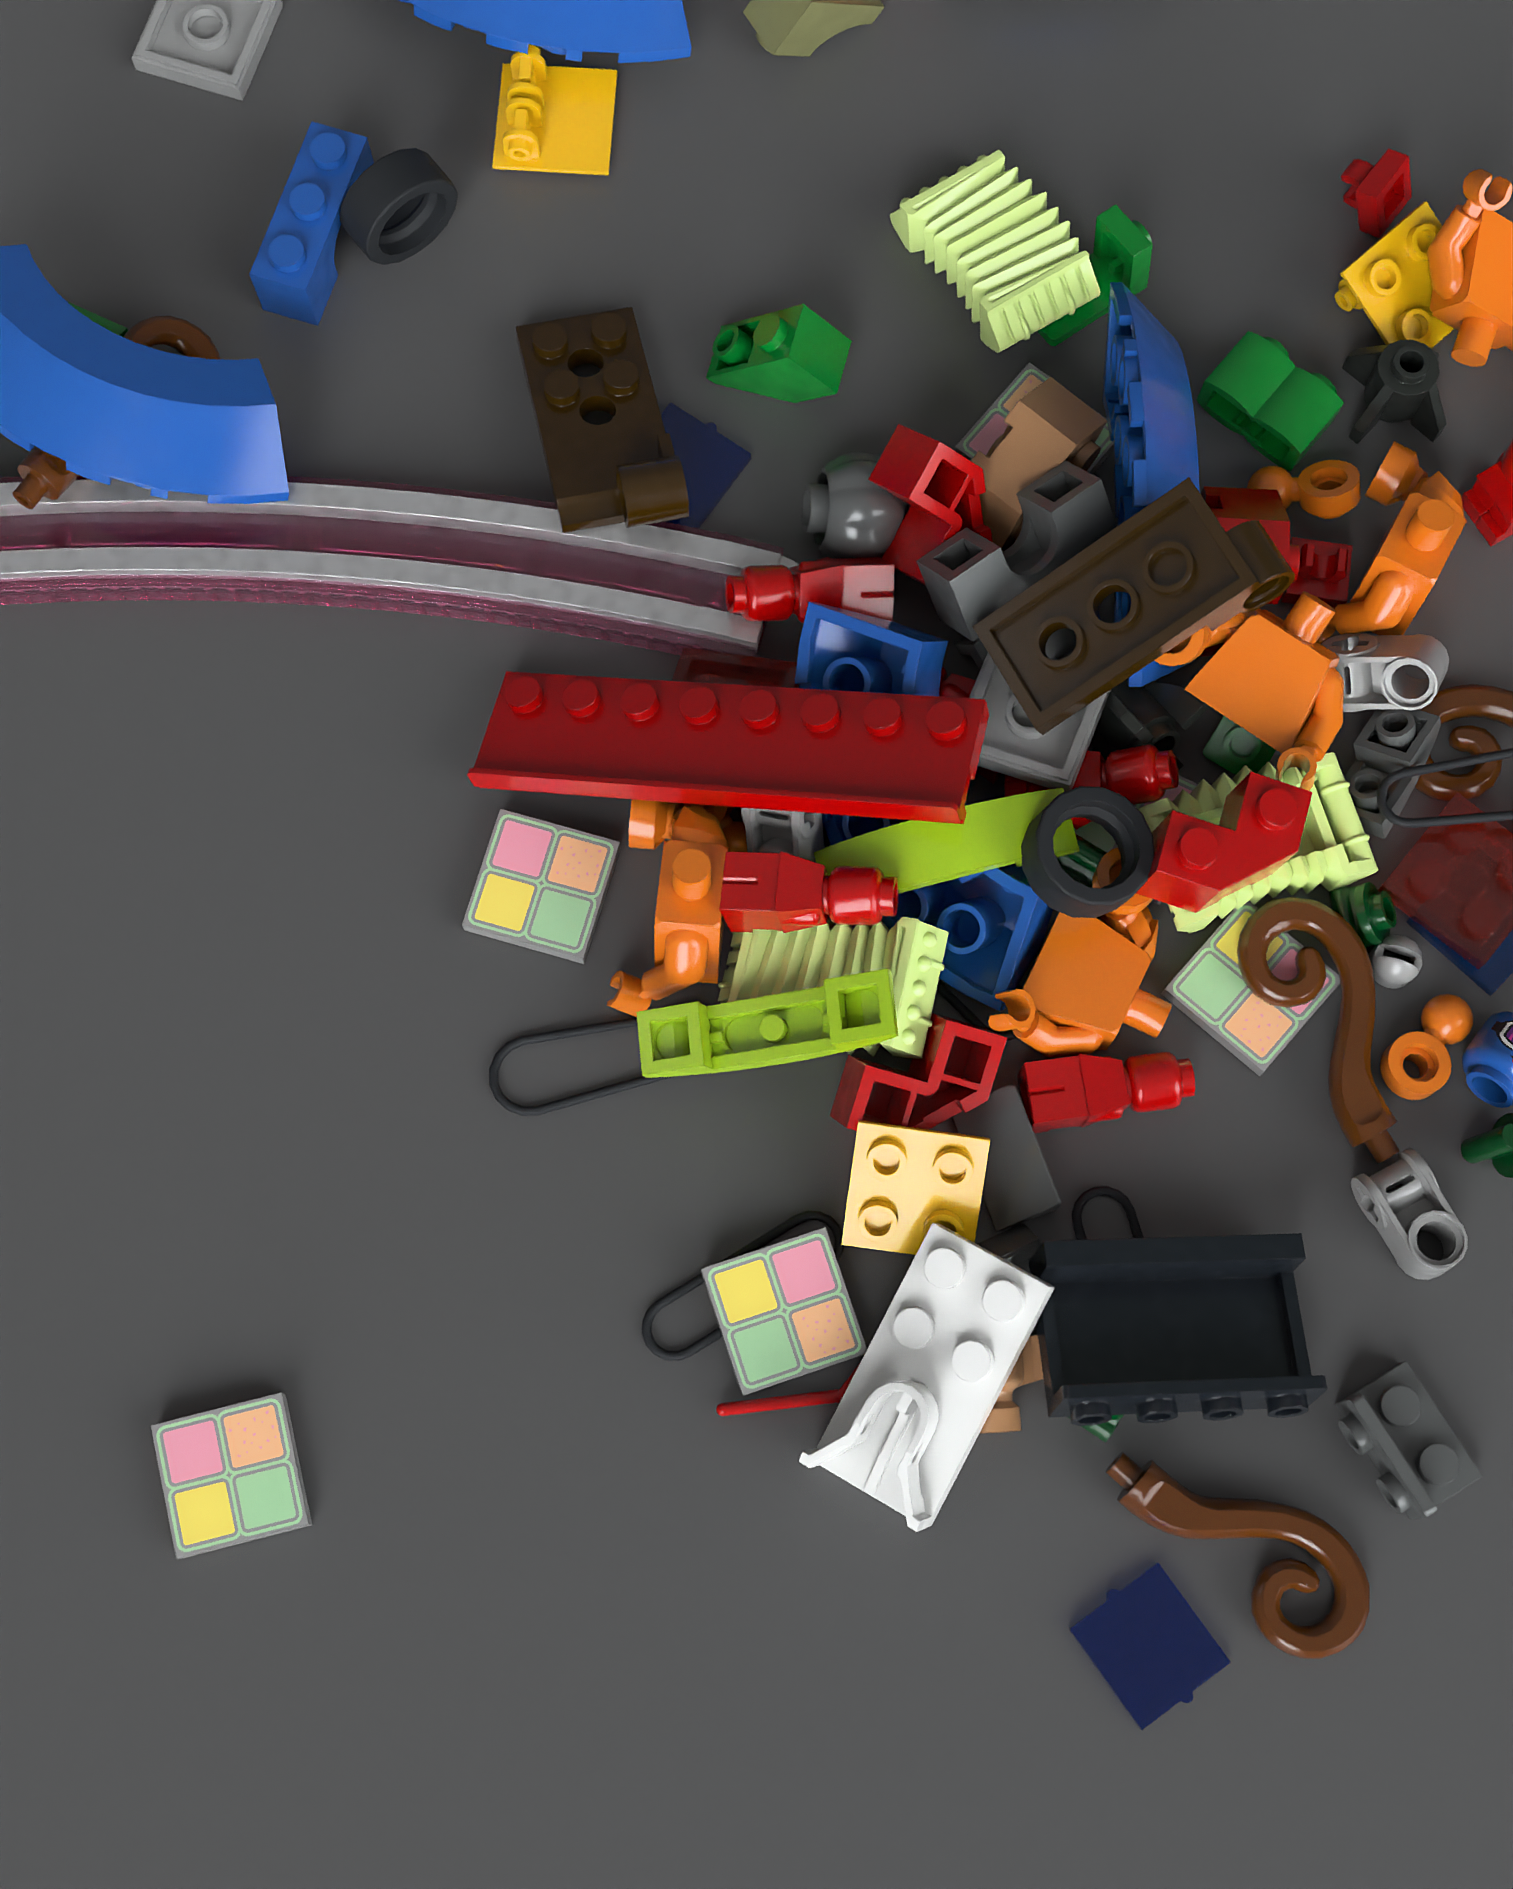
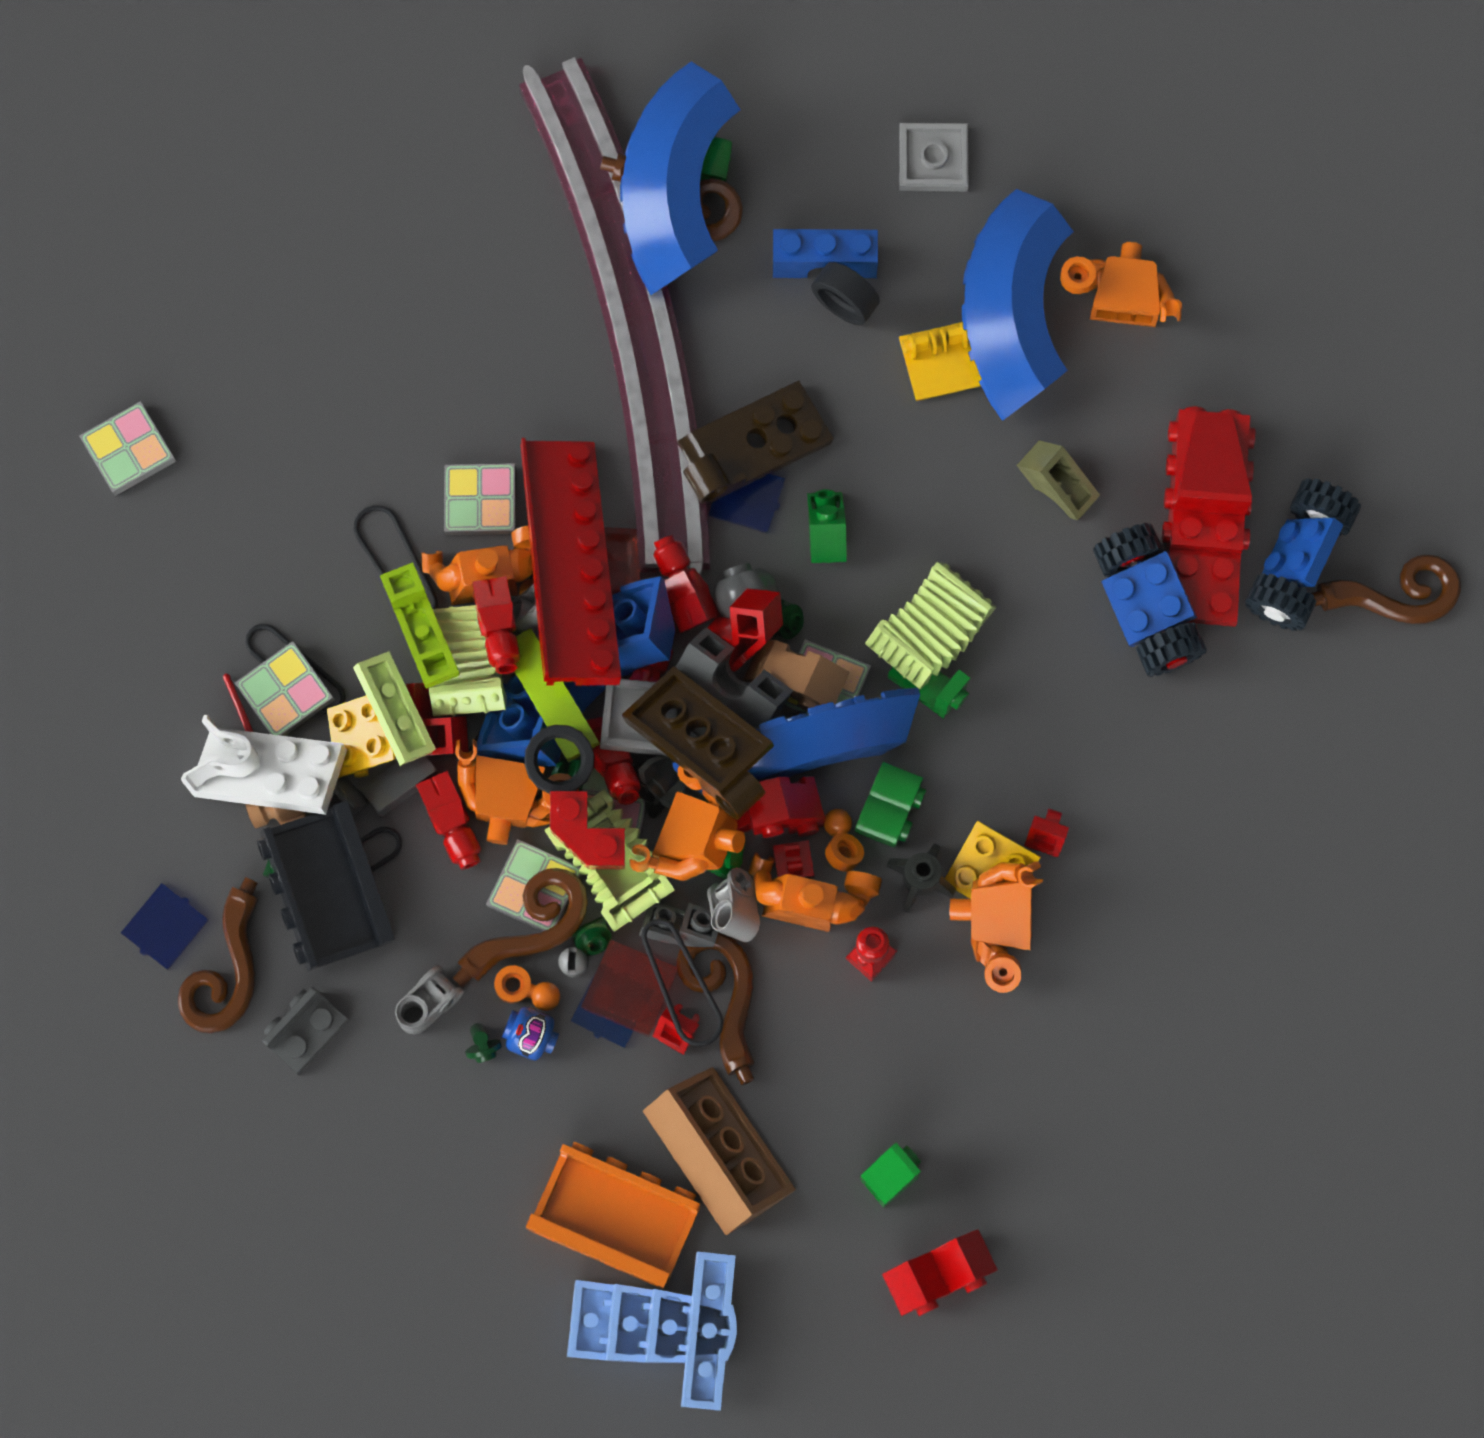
camera: 75 degrees right, 0 degrees up
none -> yellowish green plate [353,651,436,766]

